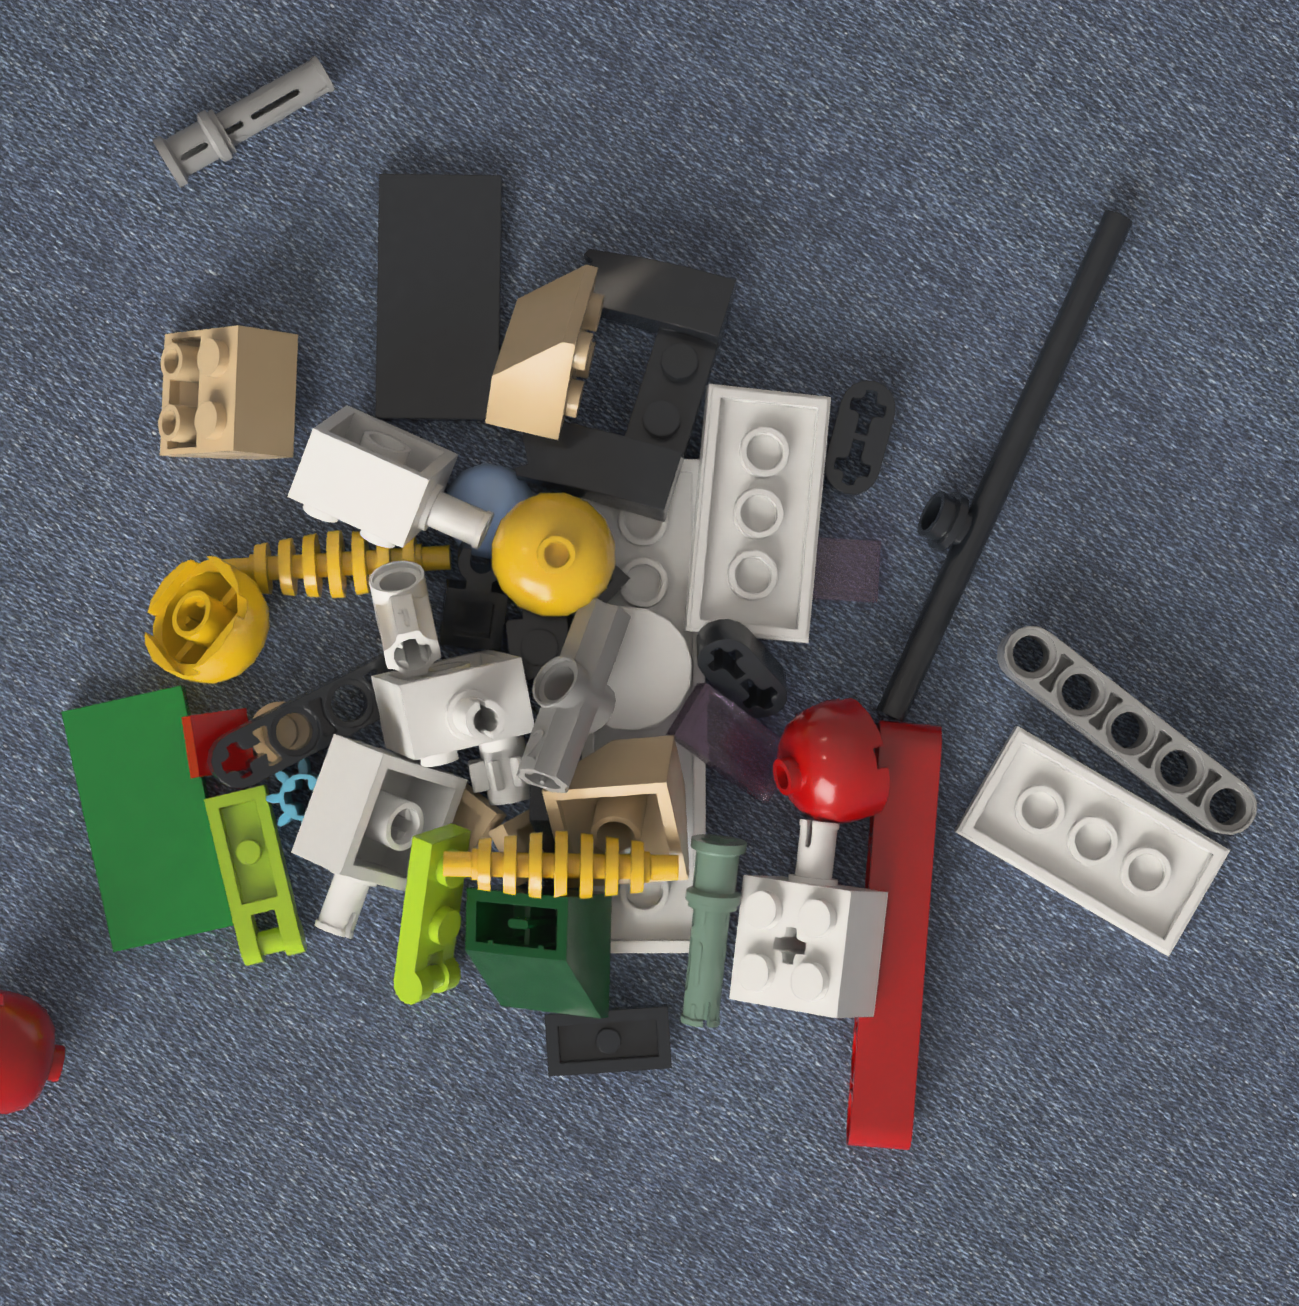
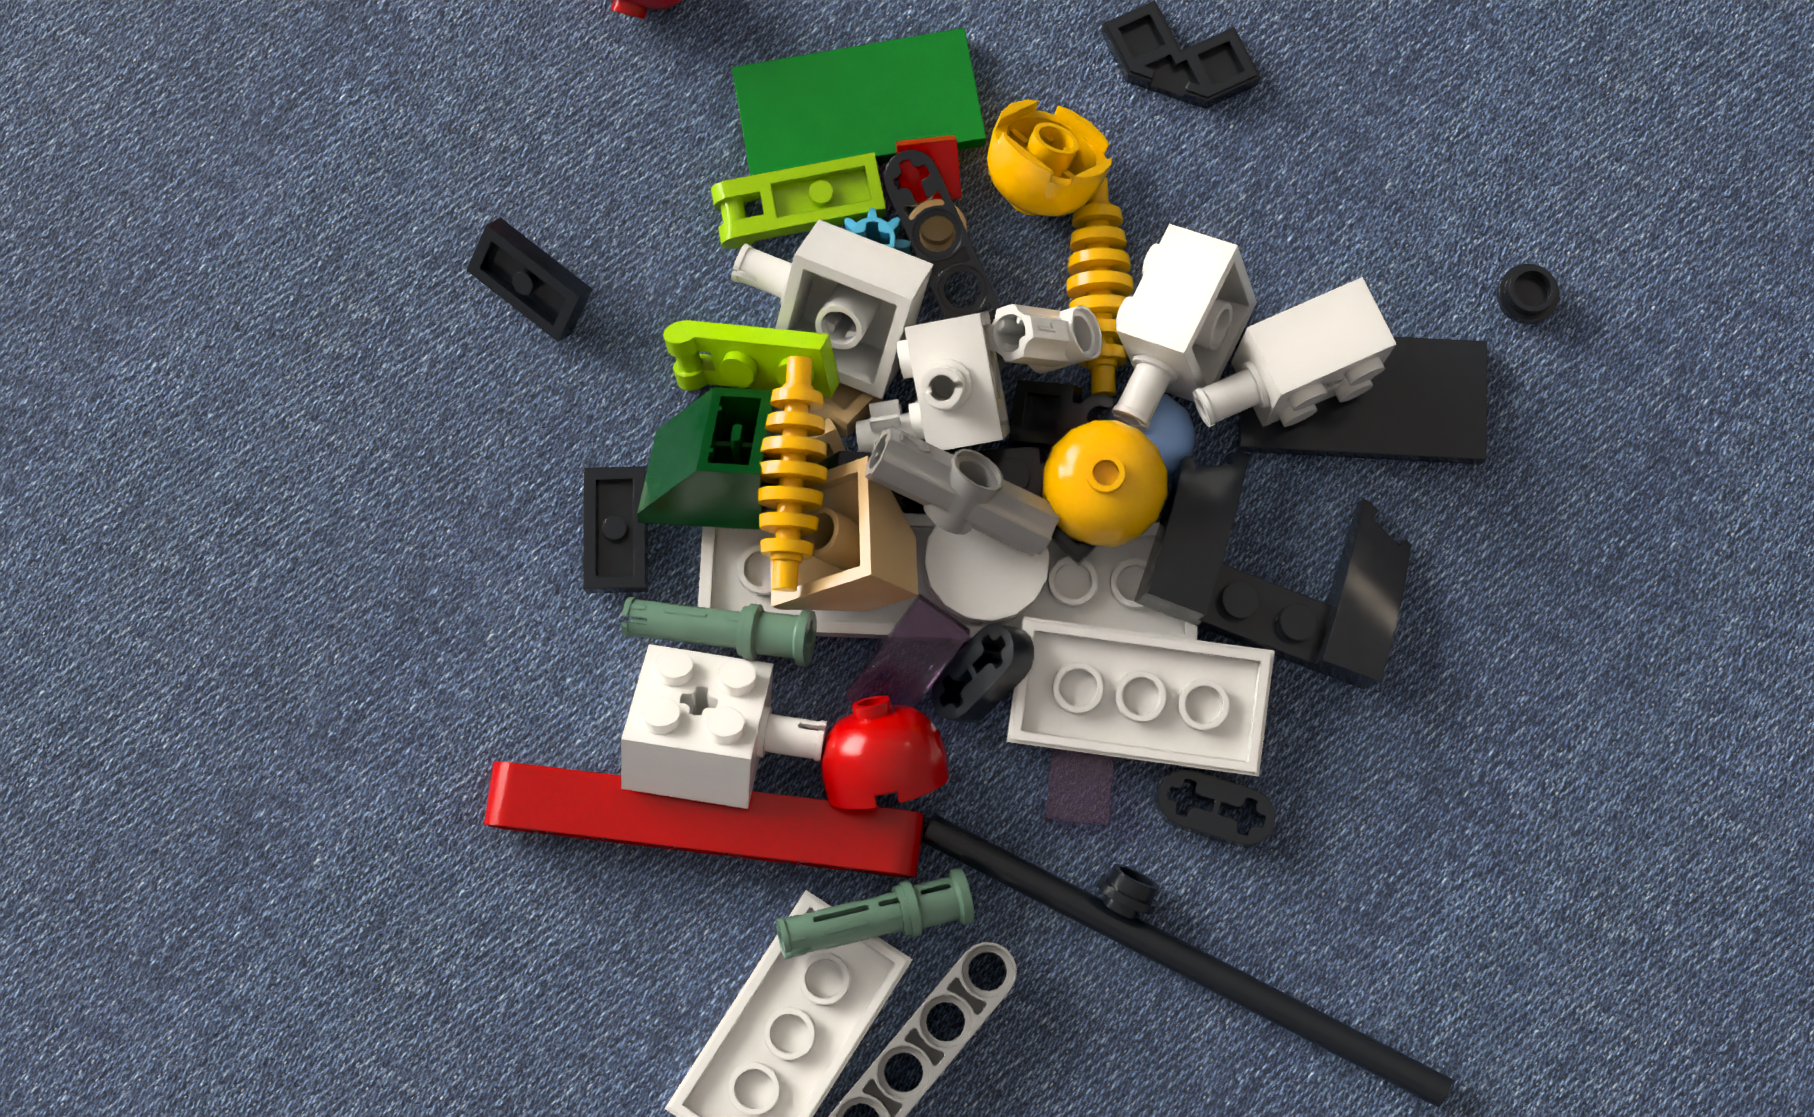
camera: 90 degrees right, 10 degrees down
light grey pin [152,56,335,188] -> none
tan slope [158,325,298,460] -> none
tan slope [485,265,605,440] -> none
none -> black plate [467,217,593,342]
none -> sand green pin [776,867,974,960]
none -> black tile [1101,1,1261,109]
none -> white brick [1193,277,1396,427]
none -> black plate [1497,264,1559,324]

